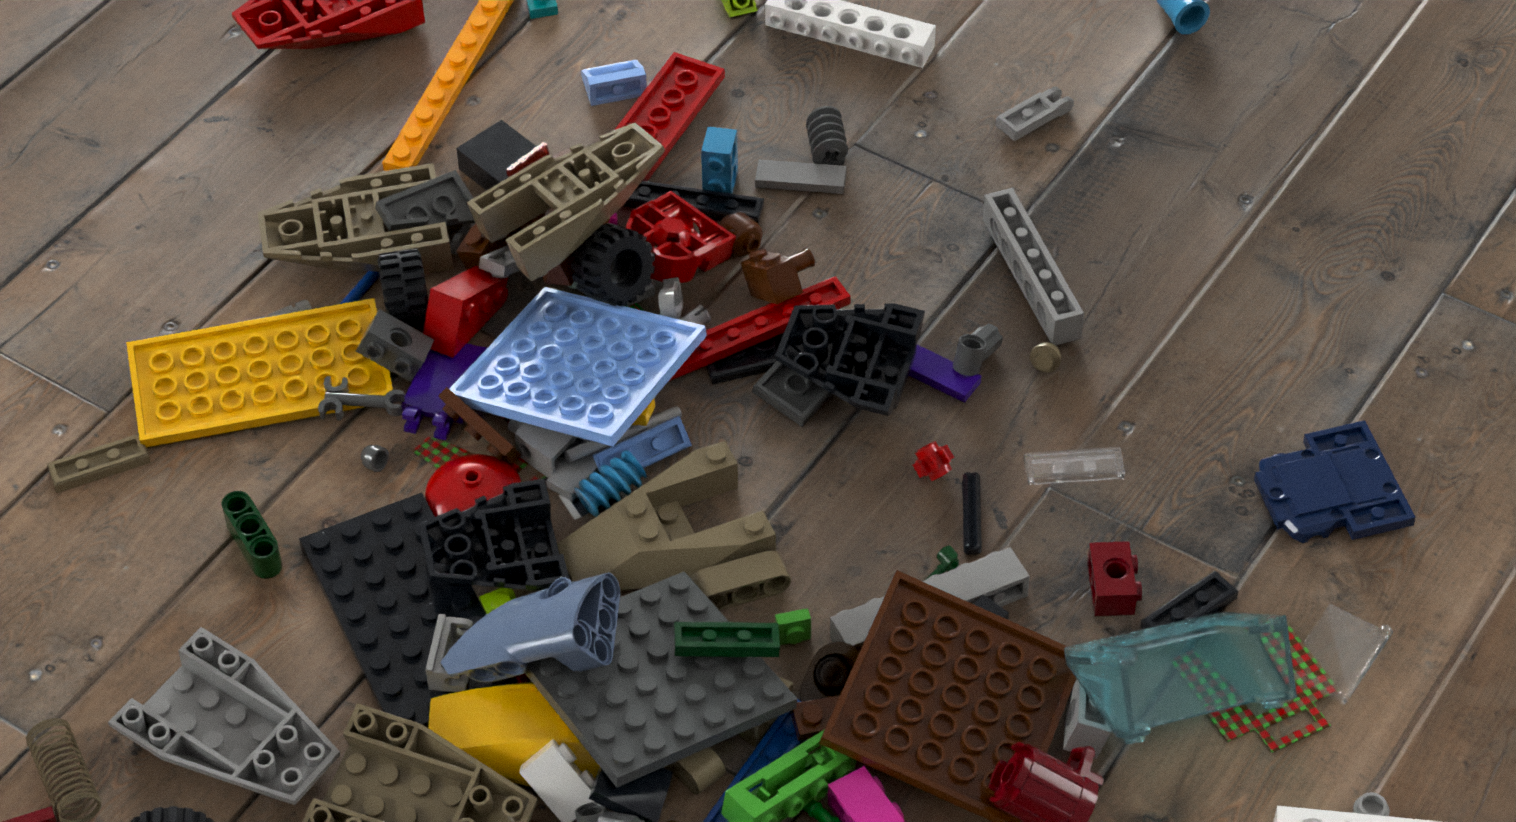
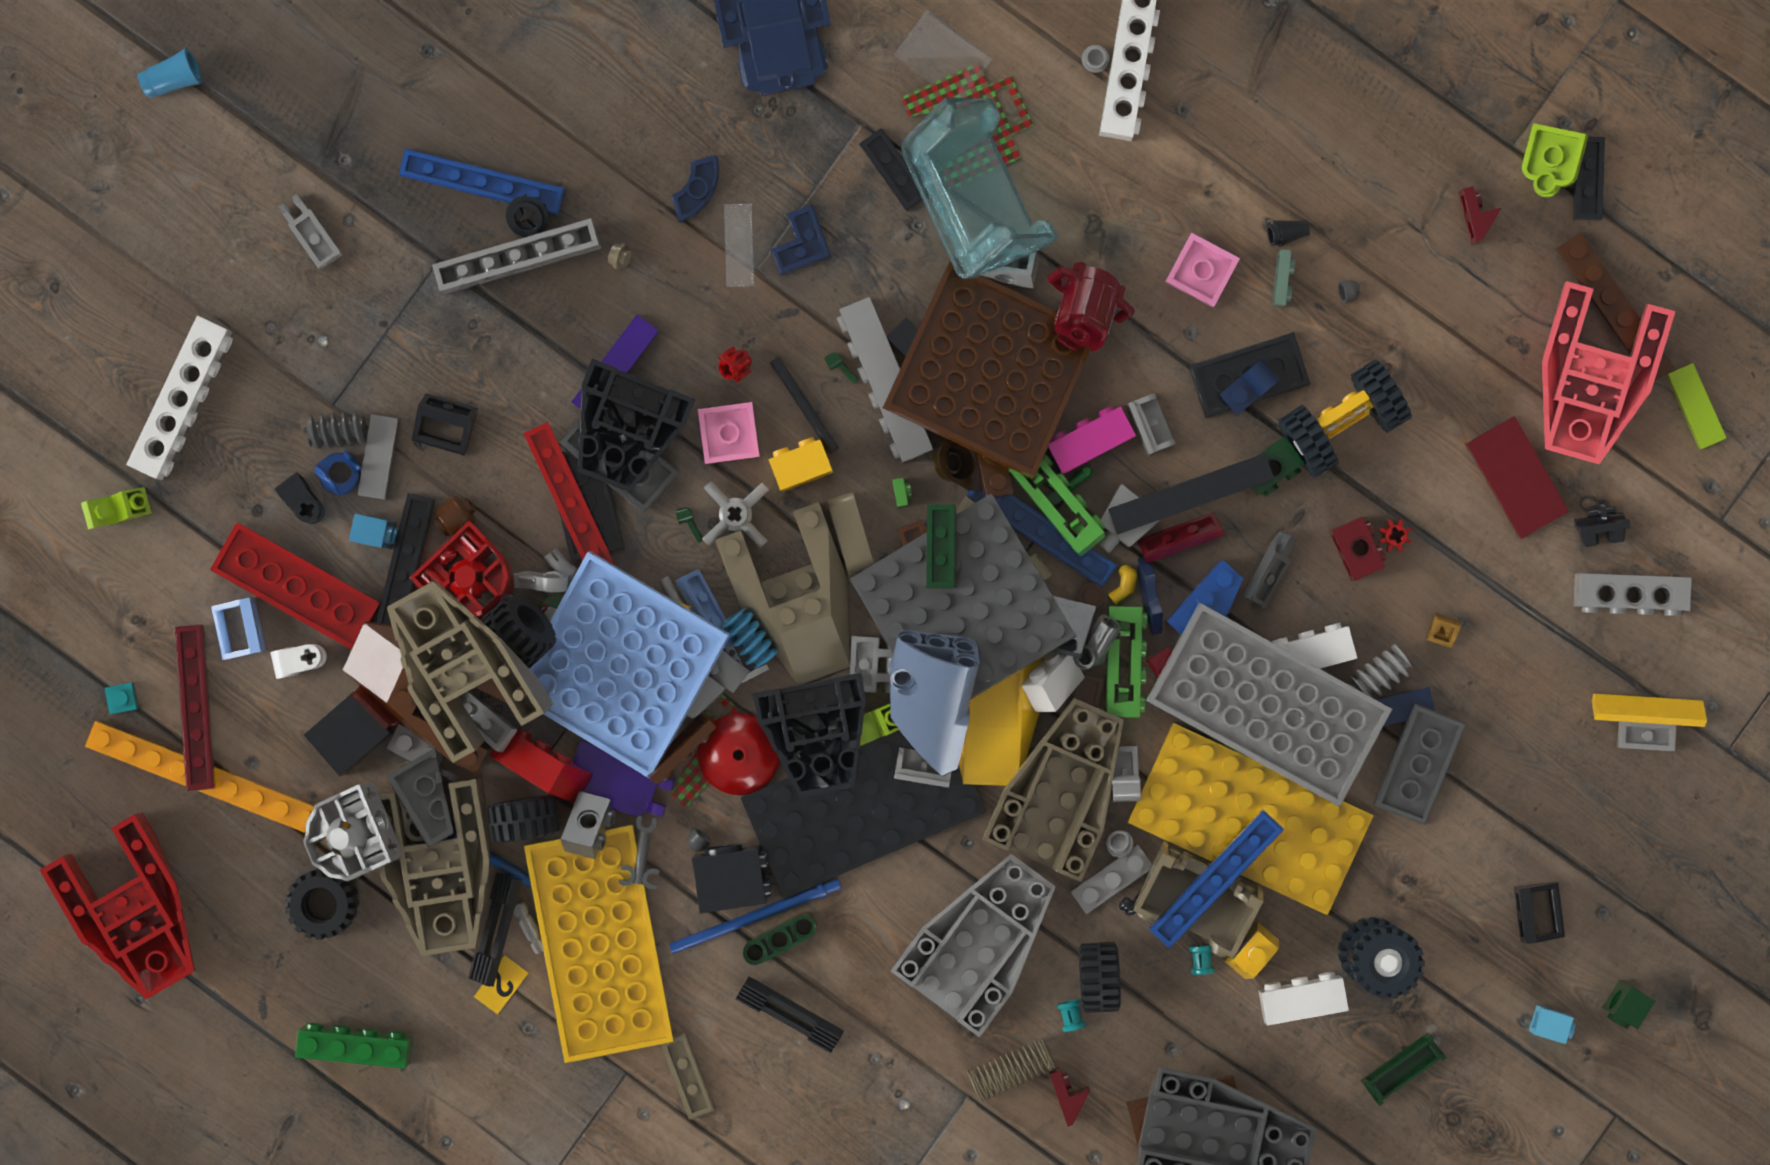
camera: 95 degrees left, 40 degrees up
reddish brown brick [740,248,815,304] -> none
dark grey piece [953,323,1003,376] -> none
black axle [962,472,982,555] -> none
dark red brick [1087,541,1142,616] -> none
none -> dark red tile [174,624,216,791]
none -> white piece [270,644,327,679]
none -> black piece [275,472,325,524]
none -> black tyre [285,869,359,940]
none -> green brick [295,1023,413,1069]
none -> light grey connector [303,782,403,881]
none -> blue piece [315,450,362,496]
none -> blue tile [399,148,565,216]
none -> black tile [412,393,478,456]
none -> black container [468,872,522,987]
none -> yellow sticker [474,955,529,1015]
none -> black gear [506,194,550,238]
none -> blue bar [669,878,842,954]
none -> dark blue tile [671,154,719,223]
none -> dark green hand [676,507,703,543]
none -> black brick [692,843,772,914]
none -> bright pink plate [698,402,760,464]
none -> light grey bar [702,481,769,548]
none -> black container [736,976,844,1053]
none -> yellow brick [768,437,834,492]
none -> black bar [770,357,839,454]
none -> dark blue tile [771,205,832,276]

